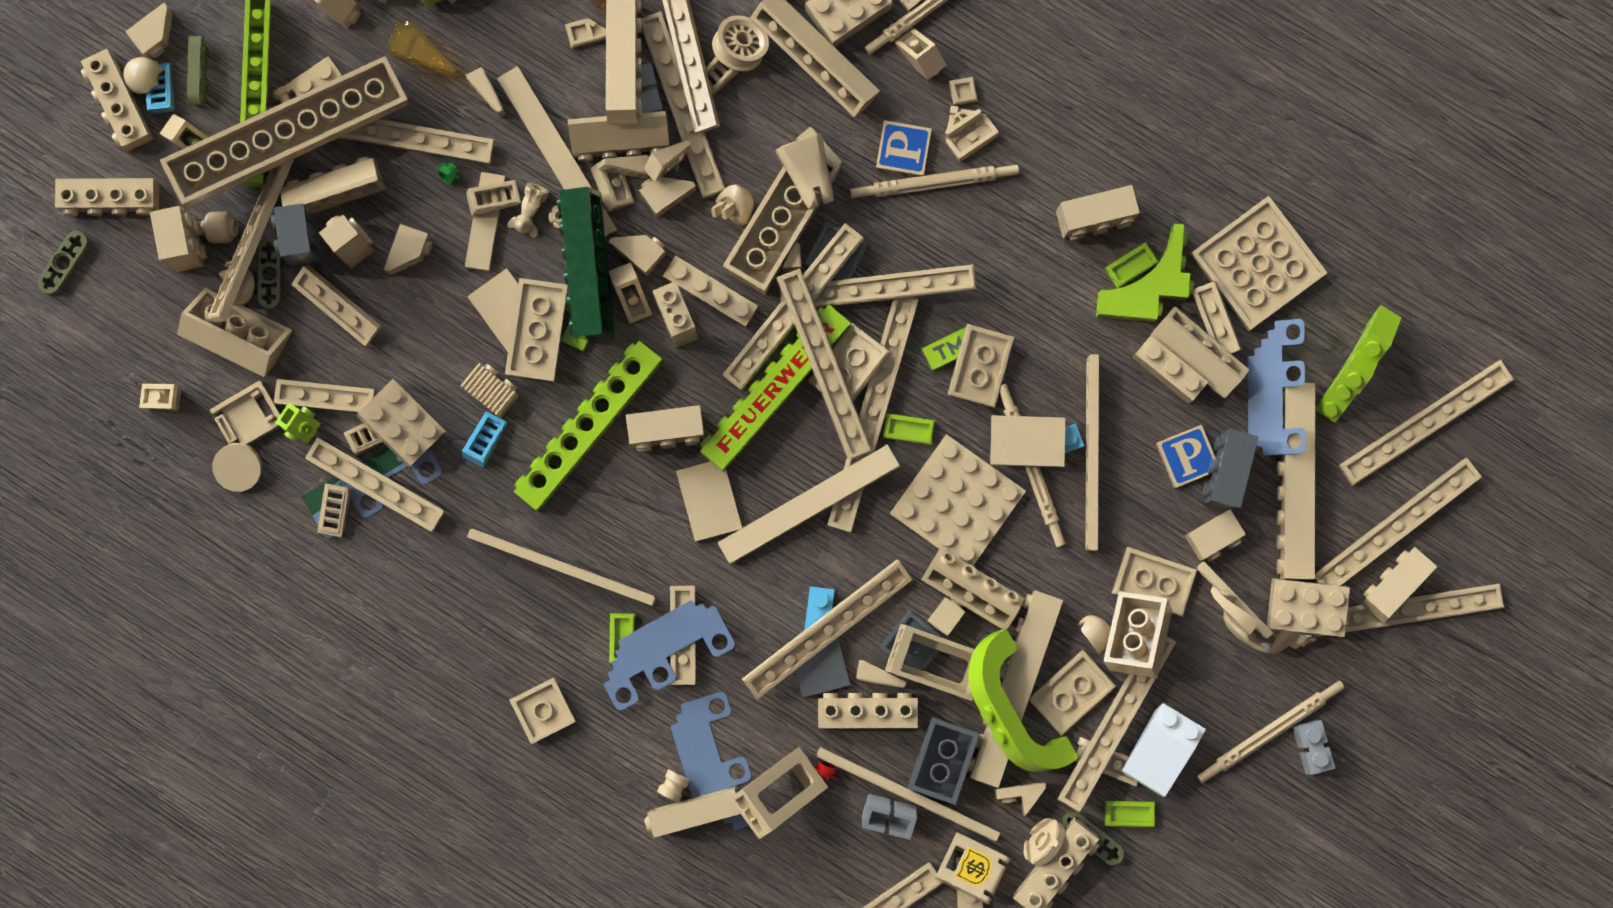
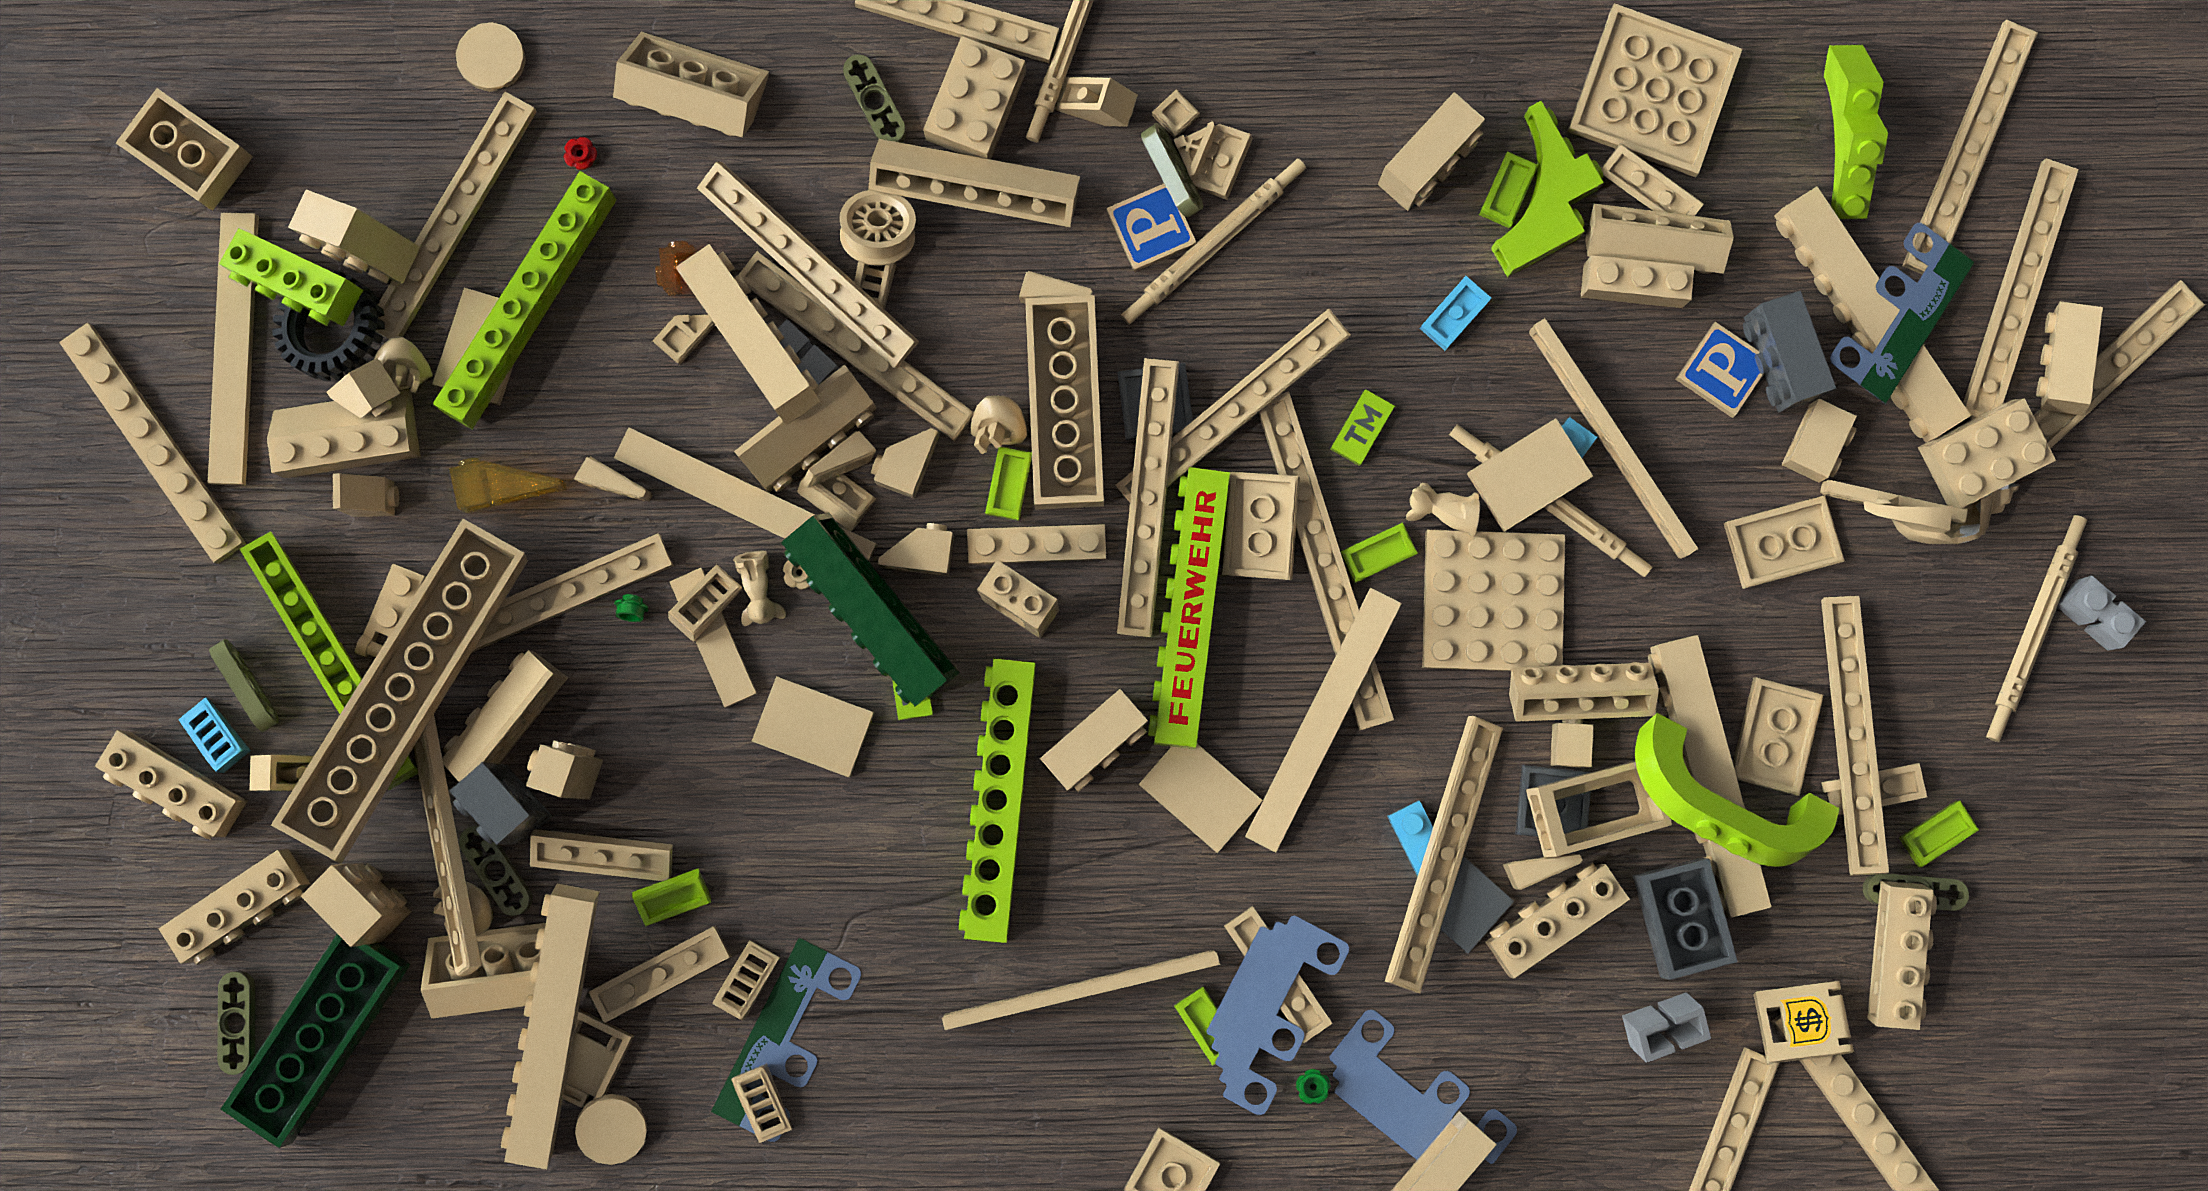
camera: 30 degrees left, 0 degrees up
tan hair [123,57,162,95] -> none
tan slope [125,3,173,59] -> none
tan slope [139,384,182,412] -> none
tan head [200,211,239,243] -> none
lime brick [275,403,321,444] -> none
tan plate [305,437,445,532] -> none
tan brick [357,379,446,467] -> none
tan slope [384,224,433,275] -> none
tan brick [461,363,519,418] -> none
medium azure slope [462,411,508,468] -> none
tan plate [505,278,569,382] -> none
tan slope [608,262,652,324] -> none
tan slope [644,140,691,181] -> none
tan wheel [657,769,690,803] -> none
tan piece [730,747,828,839] -> none
tan piece [775,134,834,209] -> none
tan tile [776,269,872,461] -> none
tan slope [782,243,801,272] -> none
red plate [814,760,838,782] -> none
tan tile [816,747,1000,841] -> none
tan tile [948,324,1015,408] -> none
tan slope [994,782,1046,816] -> none
tan tile [1023,818,1065,866] -> none
tan hair [1079,615,1111,654] -> none
tan brick [1104,592,1172,678] -> none
white slope [1121,703,1205,797] -> none
sand blue piece [1248,319,1306,455] -> none
none -> dark green brick [220,934,411,1148]
none -> tan brick [501,884,600,1170]
none -> lime tile [632,868,711,926]
none -> lime tile [985,447,1032,521]
none -> beam [1141,123,1203,218]
none -> green plate [1296,1069,1331,1104]
none -> tan animal [1406,483,1480,536]
none -> medium azure plate [1419,276,1491,351]
none -> piece [1830,223,1974,404]

